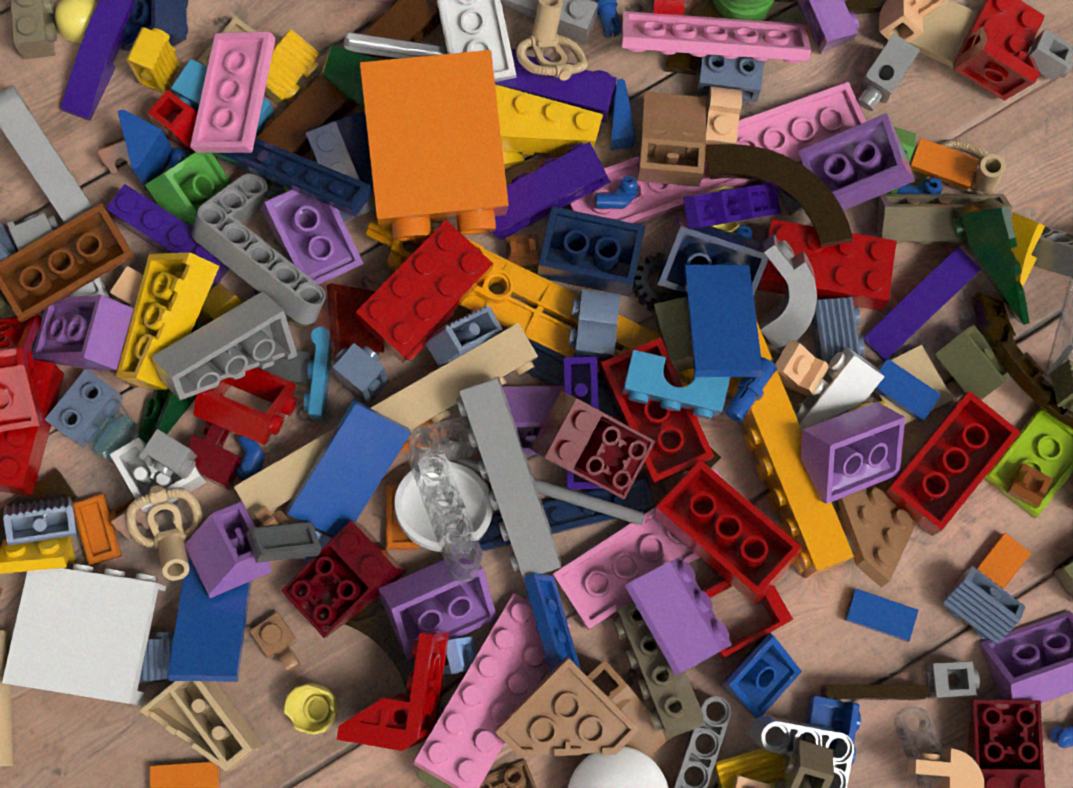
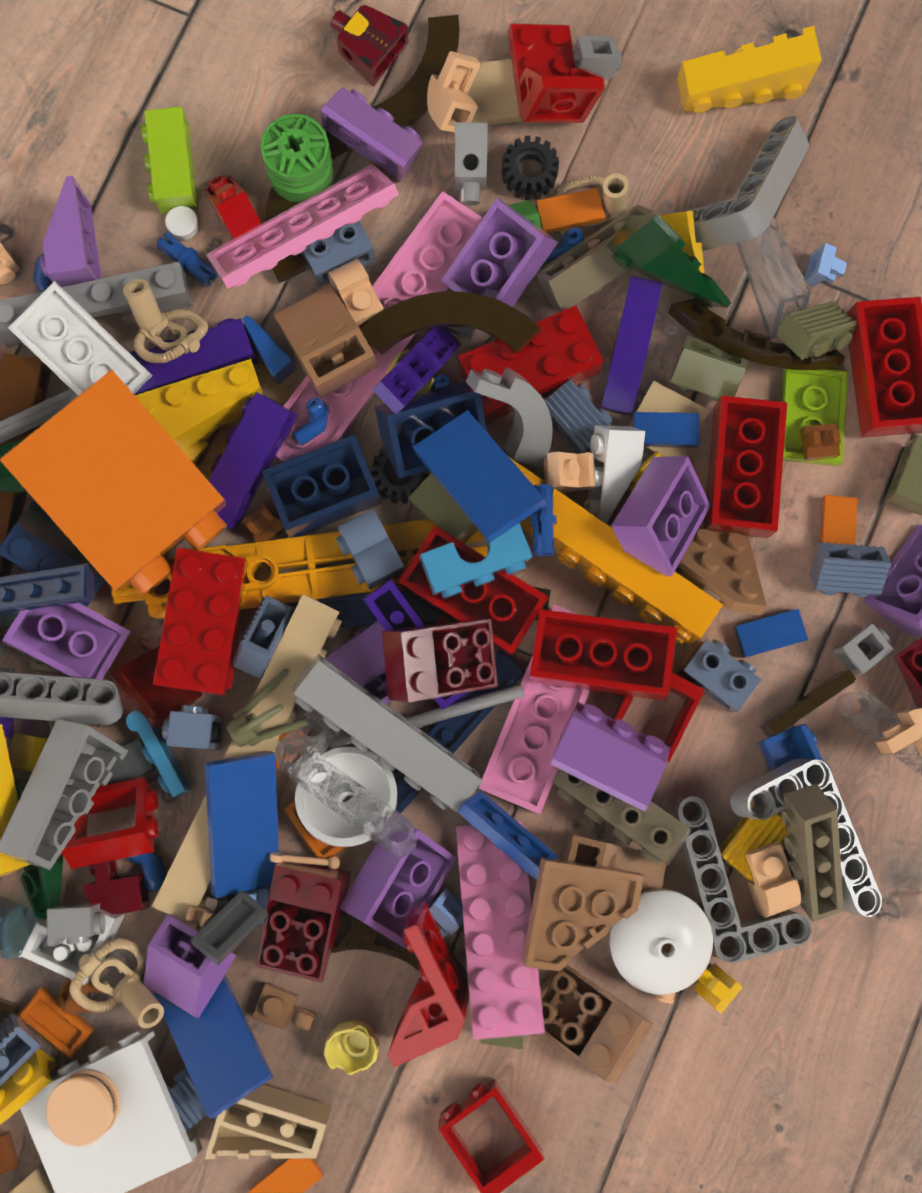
camera: 35 degrees left, 5 degrees up
blue slope [720,633,802,718] -> none
none -> light nougat head [46,1070,120,1146]
none -> olive plant [226,669,309,748]
none -> light nougat hinge [269,852,340,869]
none -> black tyre [501,136,559,200]
none -> sand blue brick [678,639,762,713]

